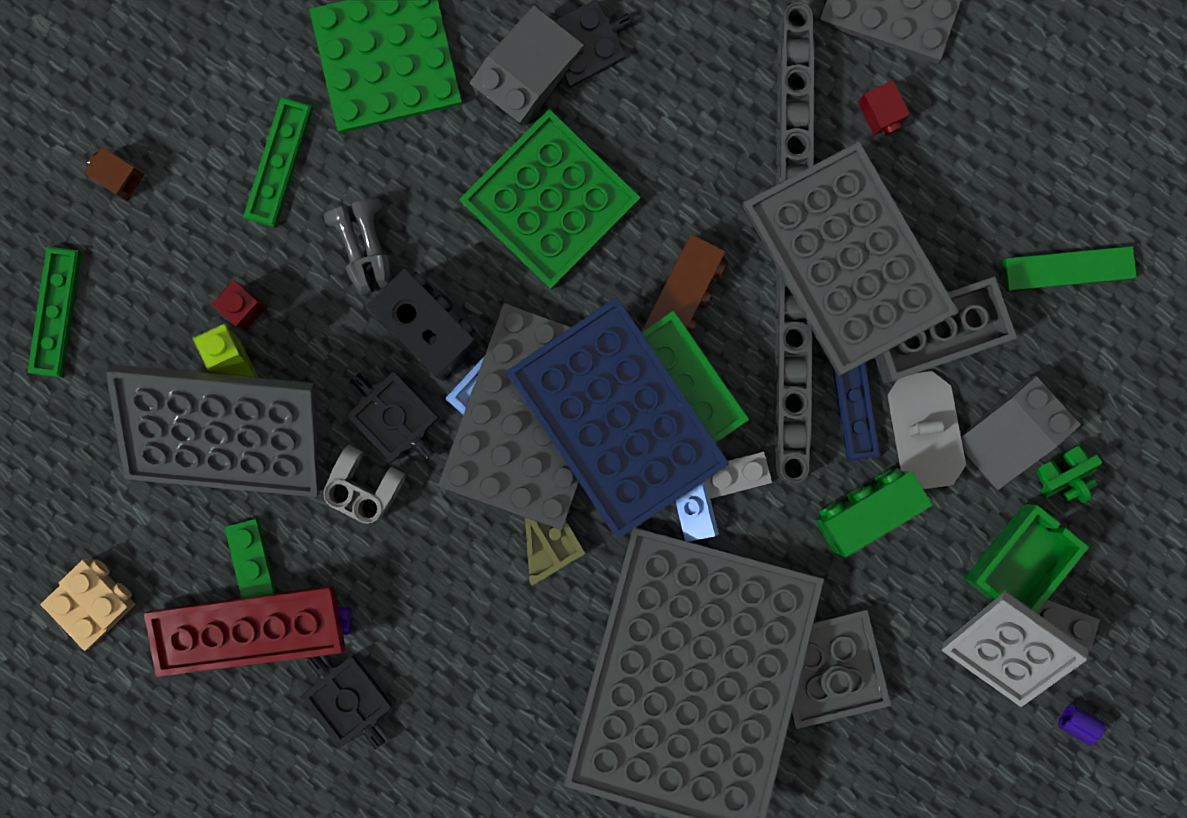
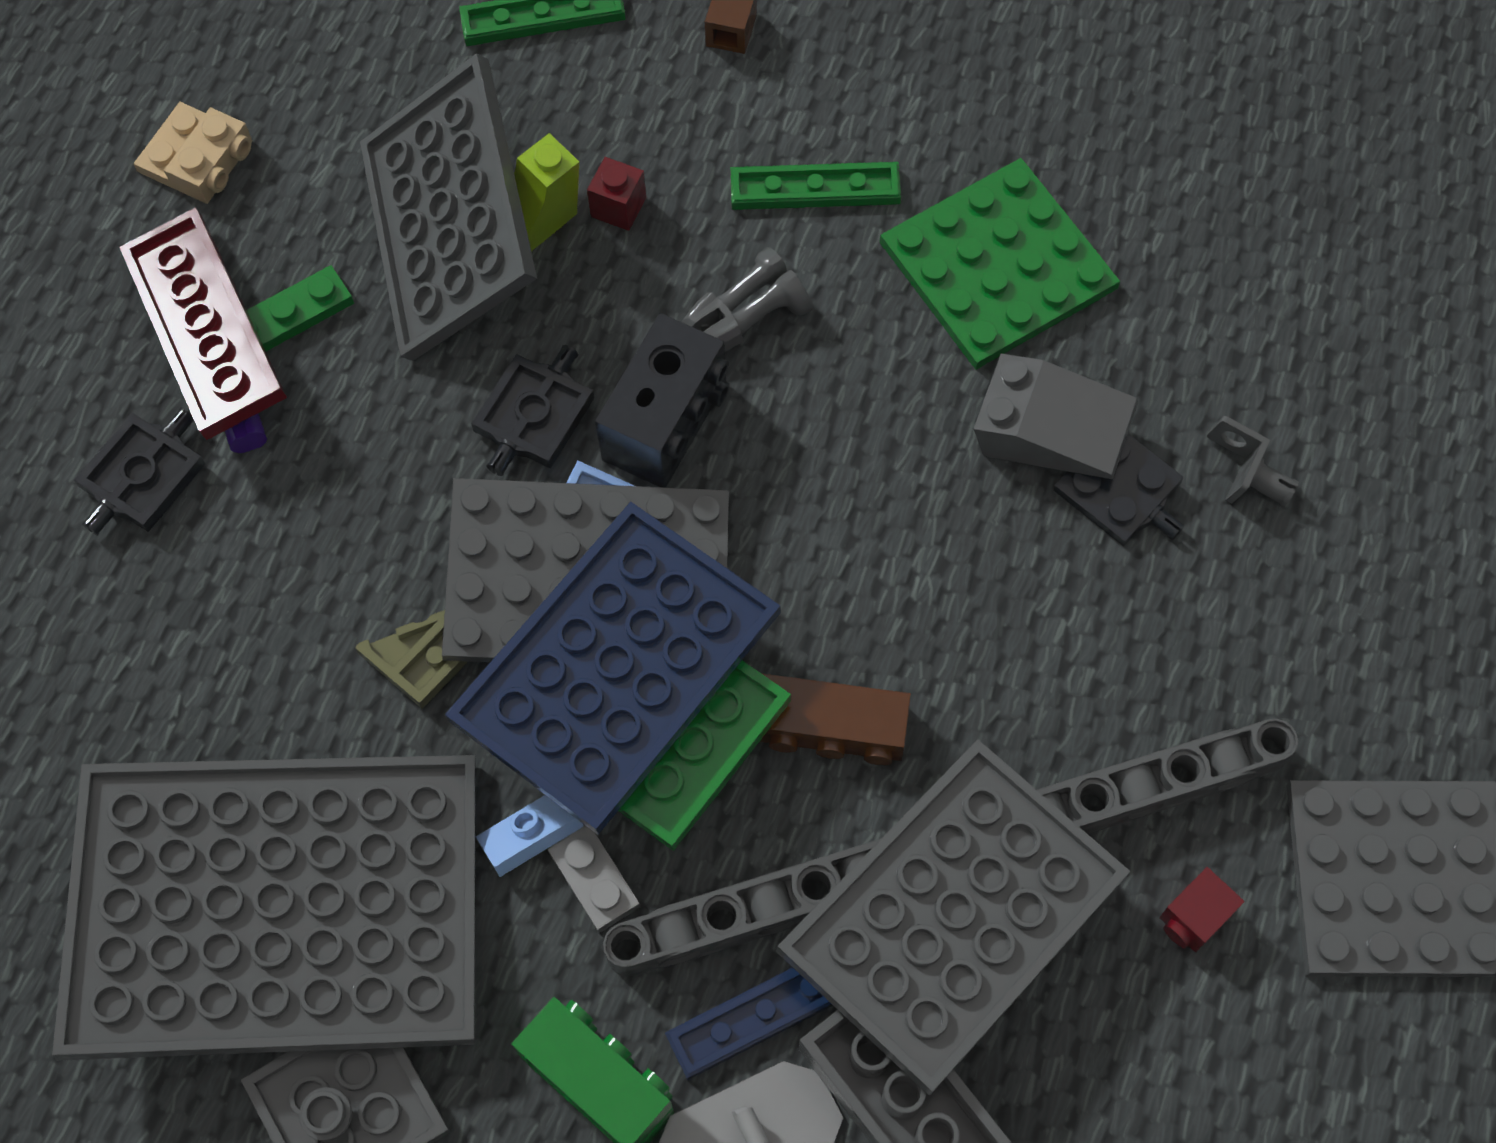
camera: 75 degrees right, 20 degrees down
light grey piece [323,444,406,524] -> none
green plate [459,109,641,290] -> none

